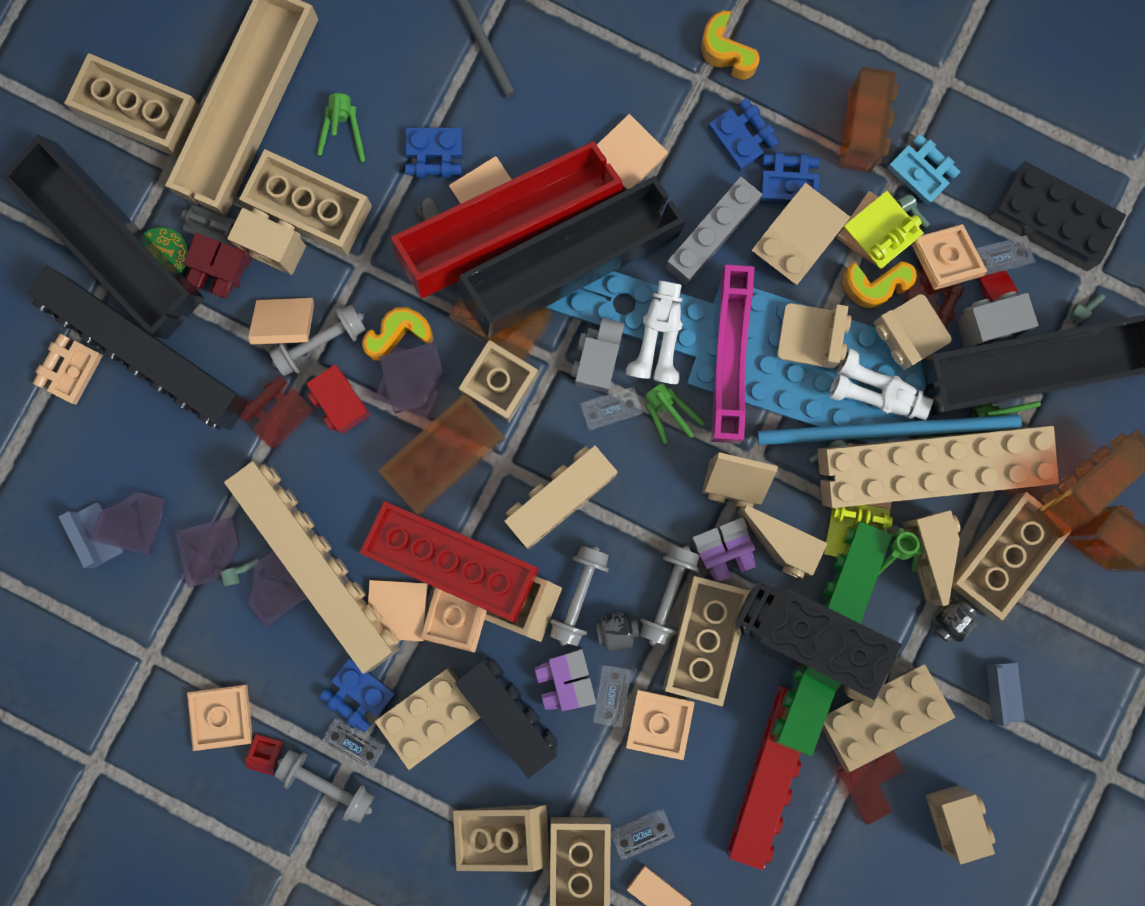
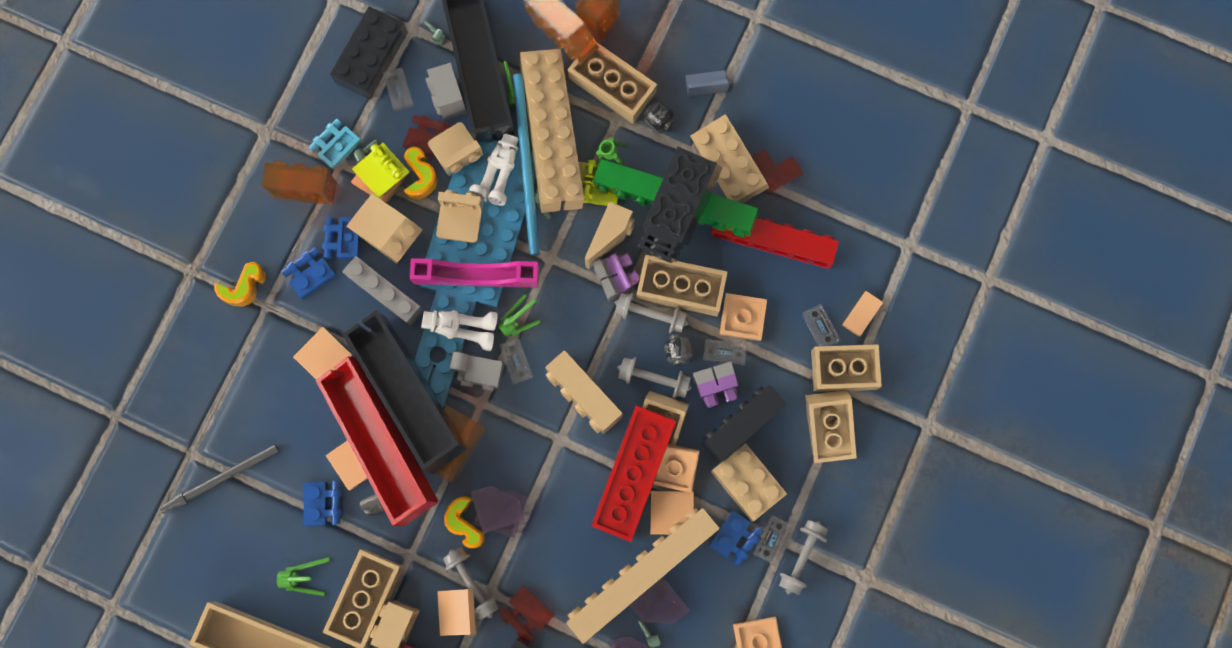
camera: 90 degrees left, 5 degrees down
red slope [245,734,284,775] -> none
red brick [306,364,371,434] -> none
clear orange brick [378,393,506,516] -> none
tan brick [458,340,539,423] -> none
tan slope [702,452,778,508] -> none
tan slope [902,510,960,606] -> none
light nougat tile [911,224,987,290] -> none
tan brick [925,785,995,865] -> none
red slope [978,270,1019,302] -> none

